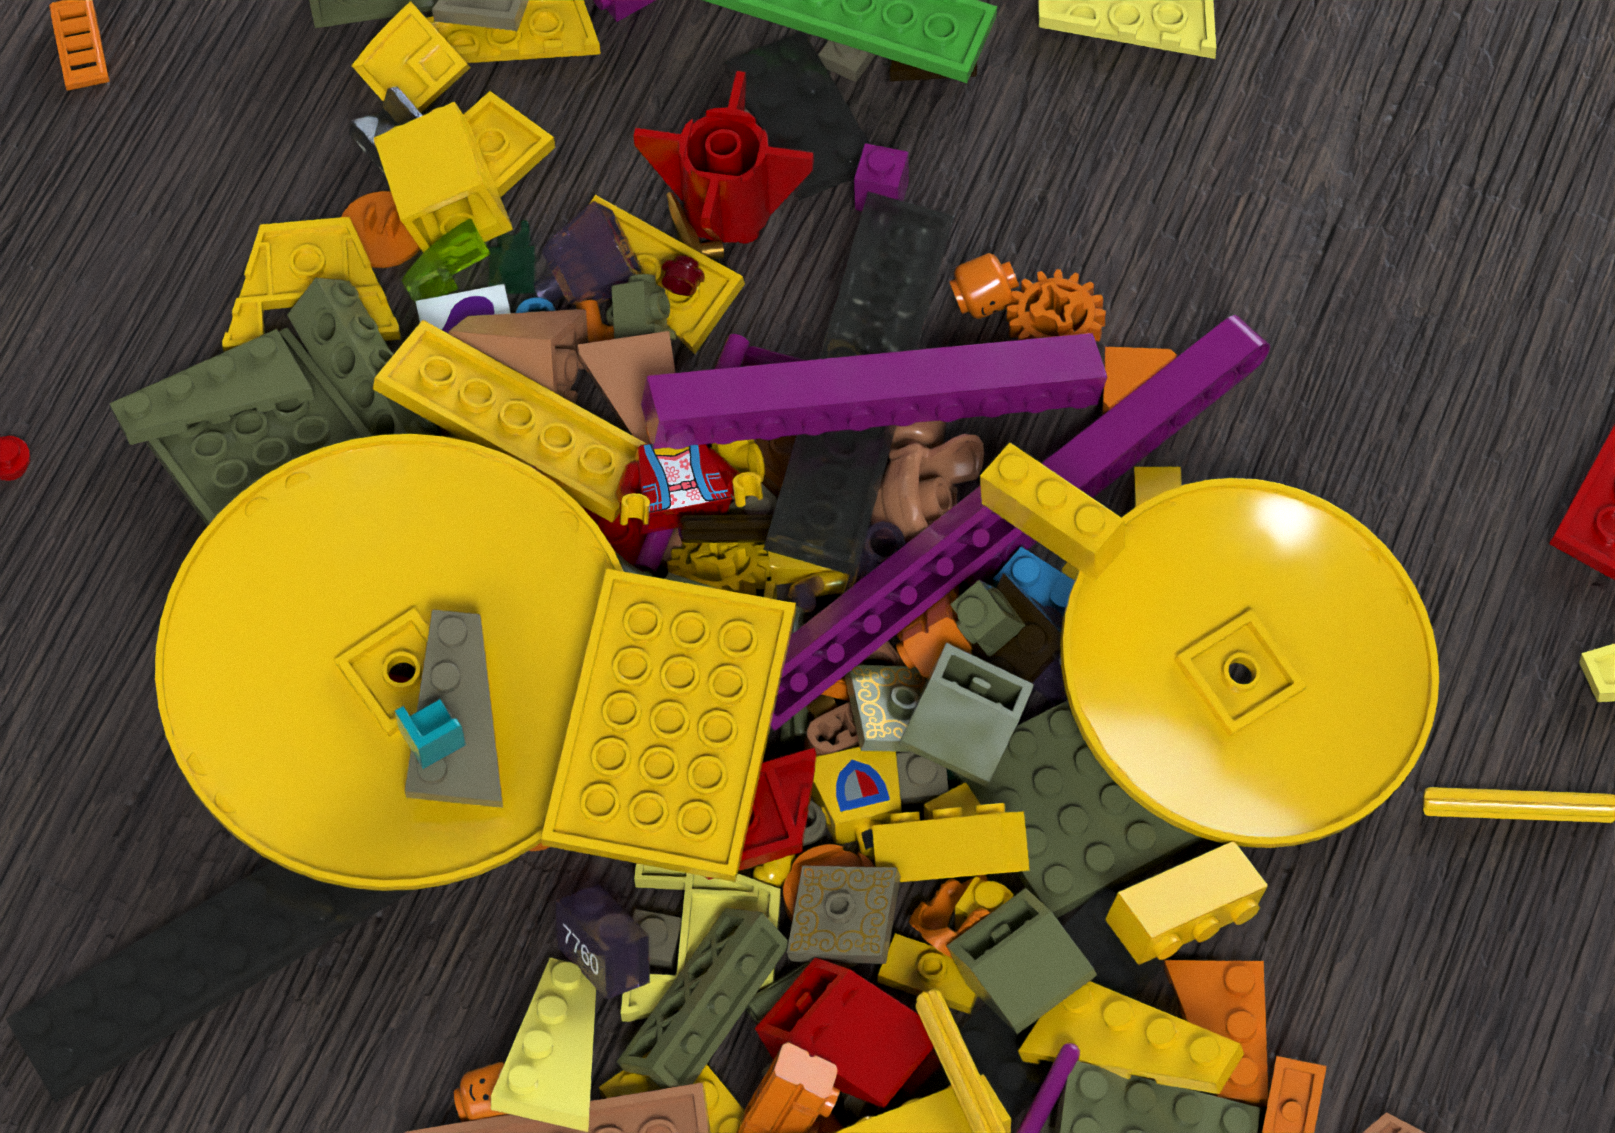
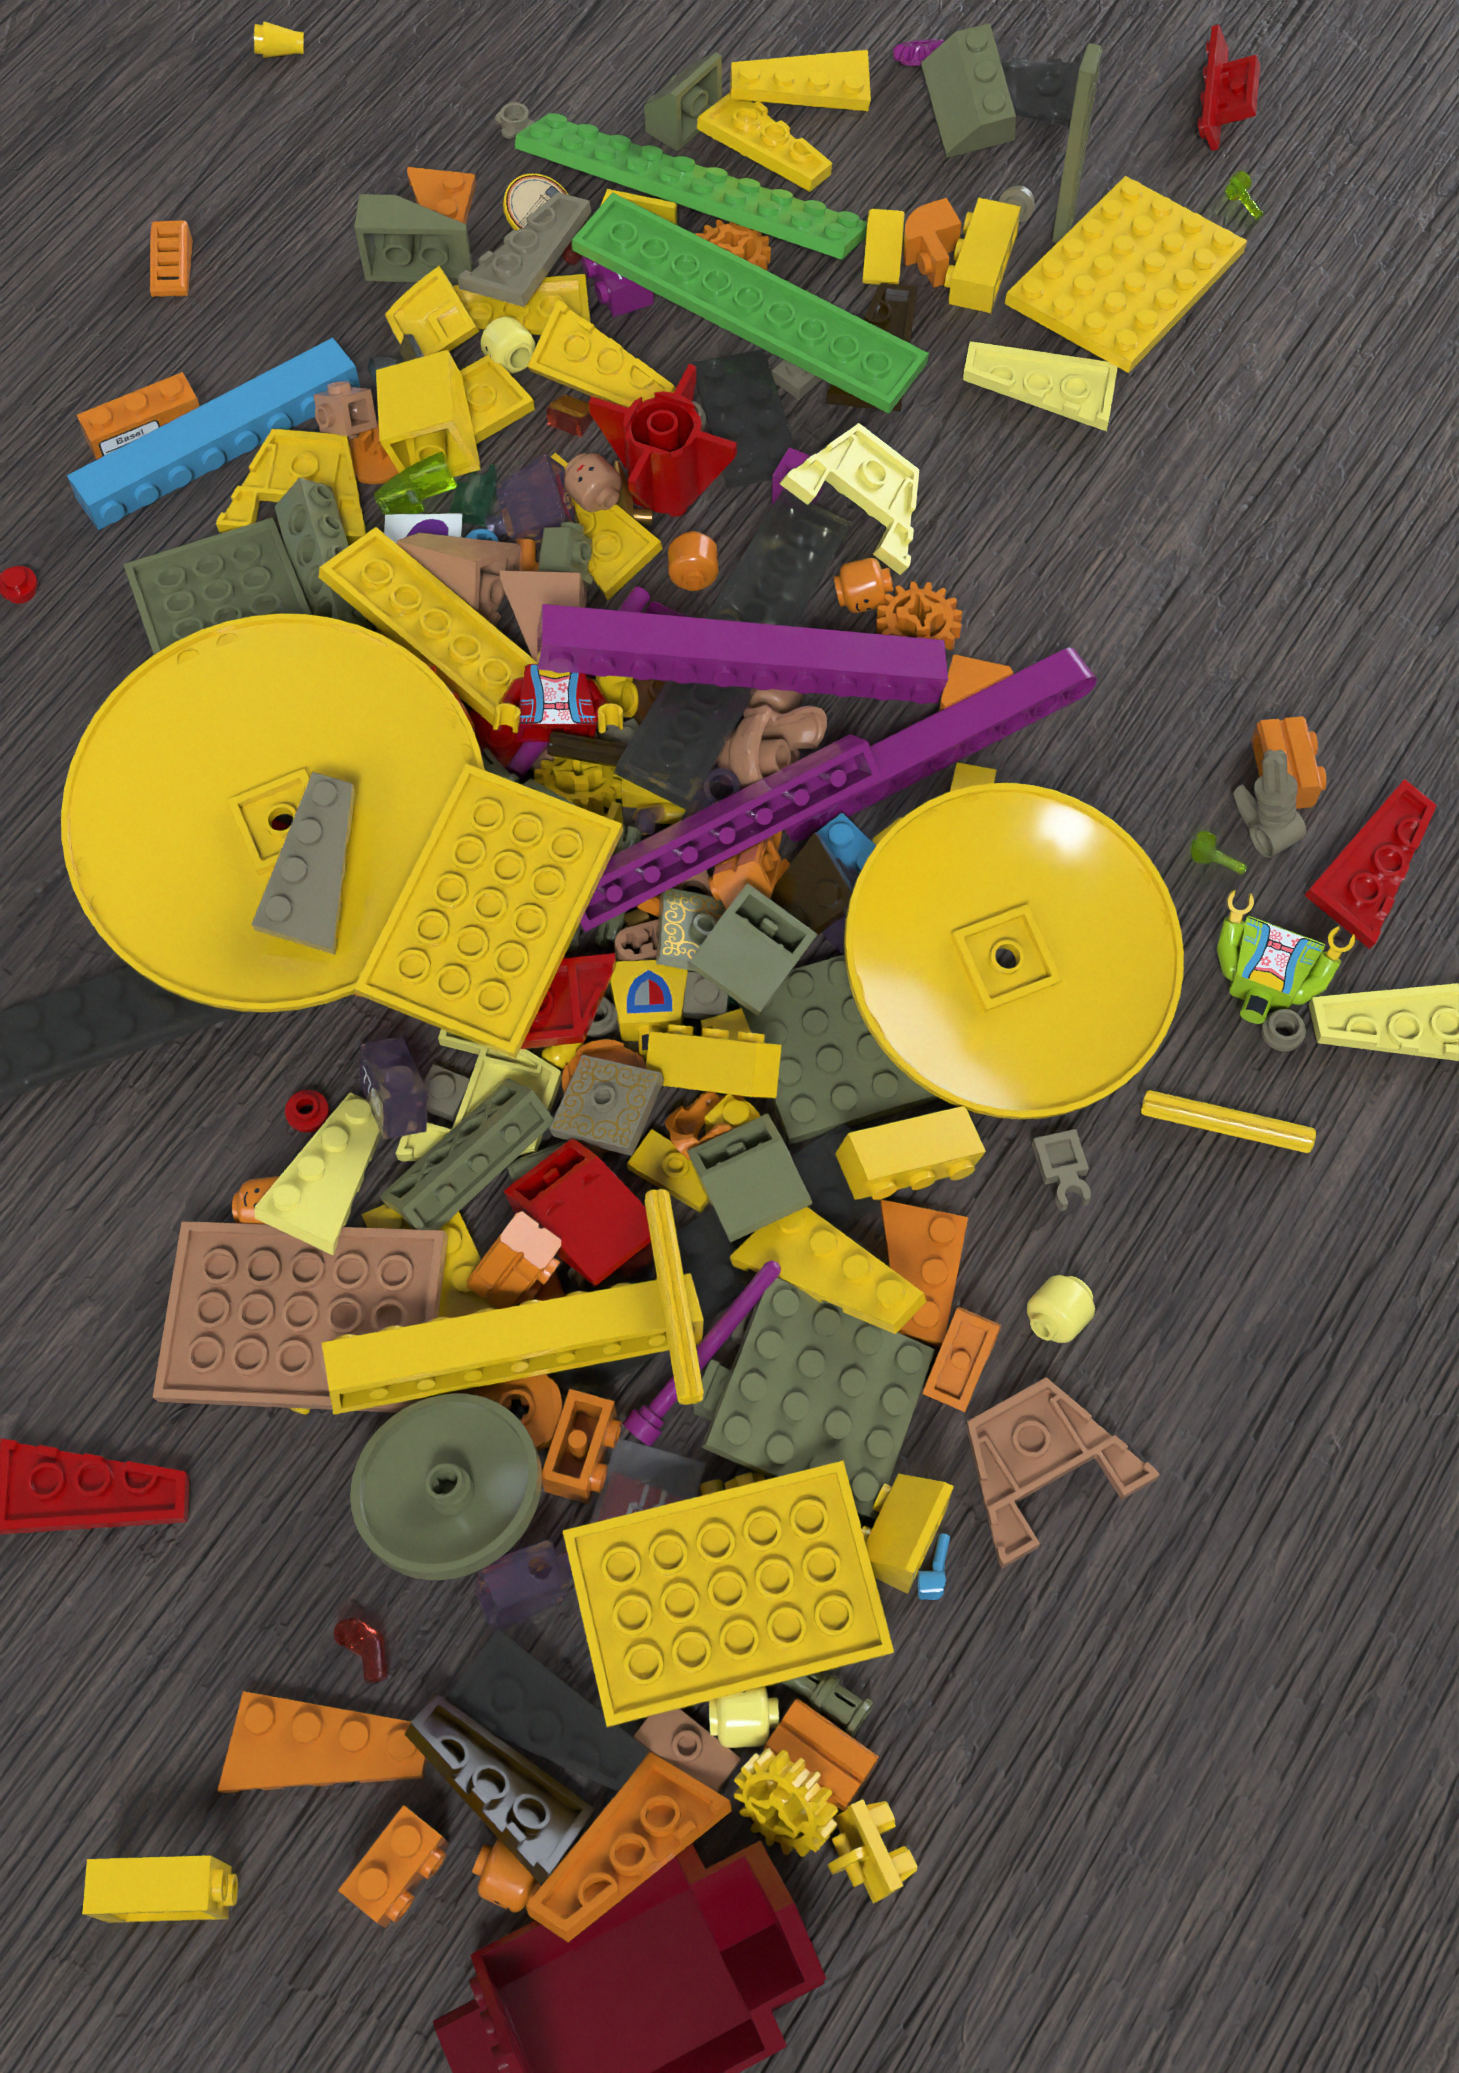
camera: 10 degrees right, 5 degrees up
olive wing [109,329,315,445] -> none
teal panel [394,699,466,769] -> none
dark red plate [661,255,705,296] -> none
olive brick [950,580,1026,657] -> none
yellow brick [980,443,1125,581] -> none
none -> dark azure brick [67,338,360,530]
none -> orange brick [77,372,200,460]
none -> red plate [285,1090,329,1133]
none -> nougat brick [313,381,377,439]
none -> light yellow head [481,316,535,374]
none -> yellow wing [527,299,676,408]
none -> clear red slope [546,395,593,437]
none -> nougat head [564,453,622,512]
none -> orange head [668,531,719,591]
none -> light yellow wing [780,423,919,575]
none -> light yellow head [1027,1275,1095,1343]
none -> dark tan plate [1032,1129,1091,1211]
none -> clear neon green hand [1191,831,1248,875]
none -> torso [1217,890,1355,1024]
none -> dark tan piece [1233,749,1307,858]
none -> orange brick [1251,716,1327,809]
none -> dark tan plate [1261,1009,1306,1051]

